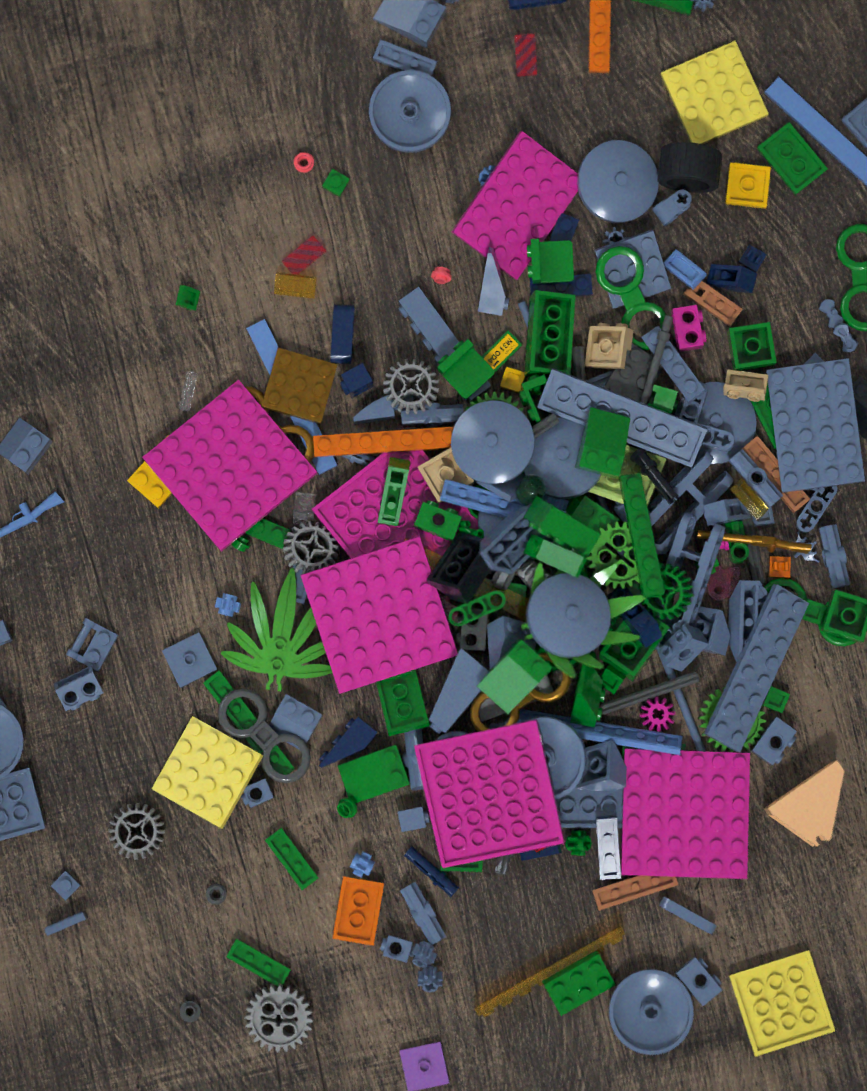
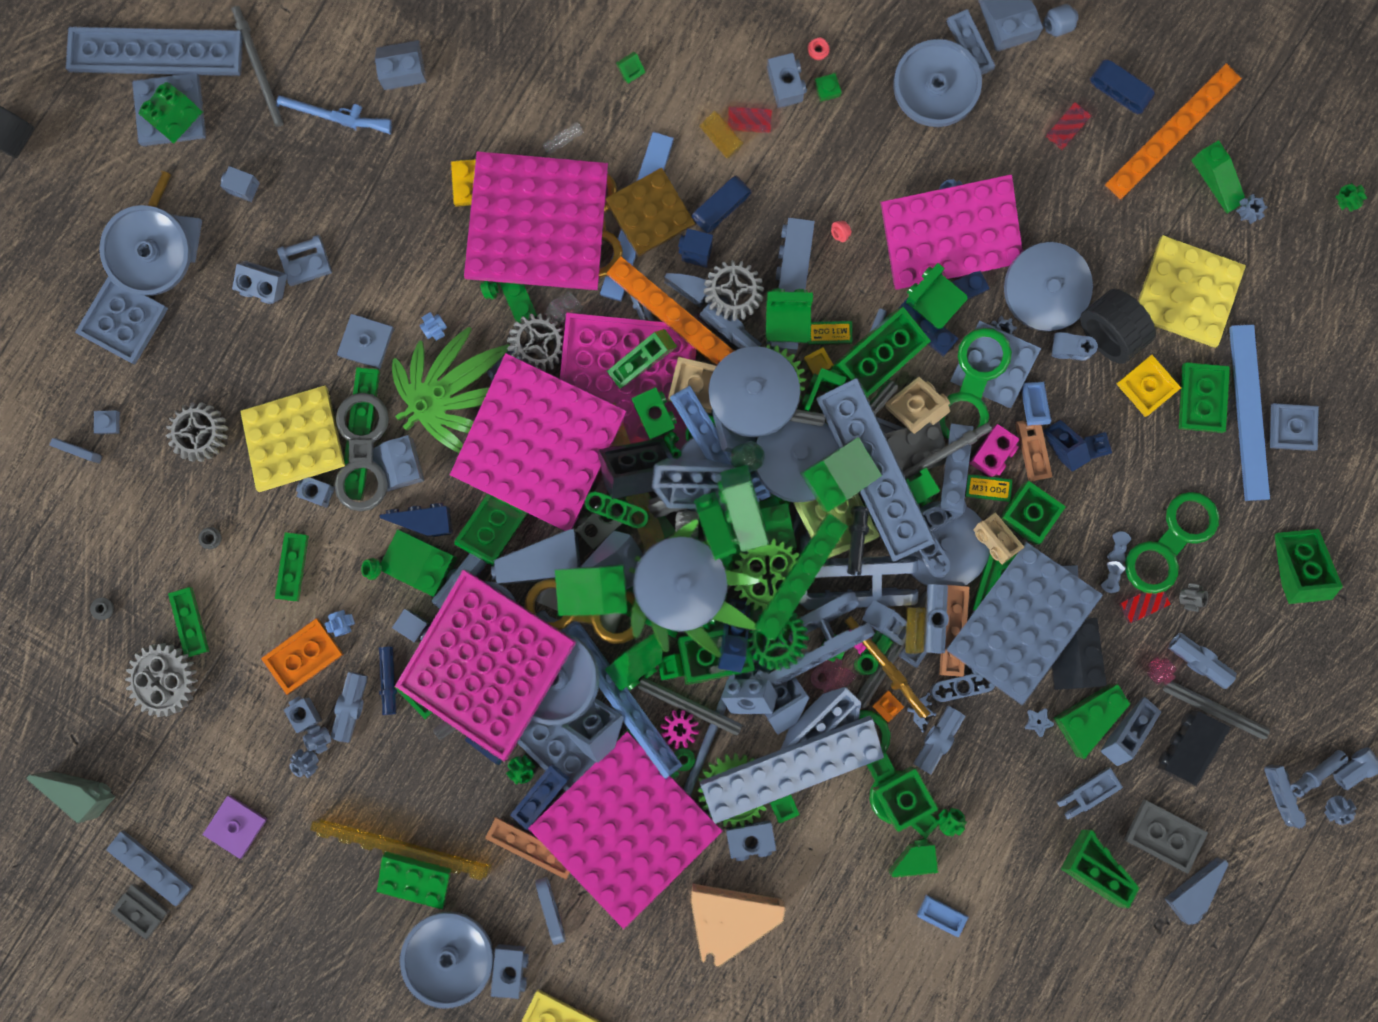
camera: 45 degrees right, 0 degrees up
sand blue slope [478,247,509,316] -> none
none -> green plate [674,748,695,771]
none -> sand blue brick [767,53,807,108]
none -> tile [965,474,1012,502]

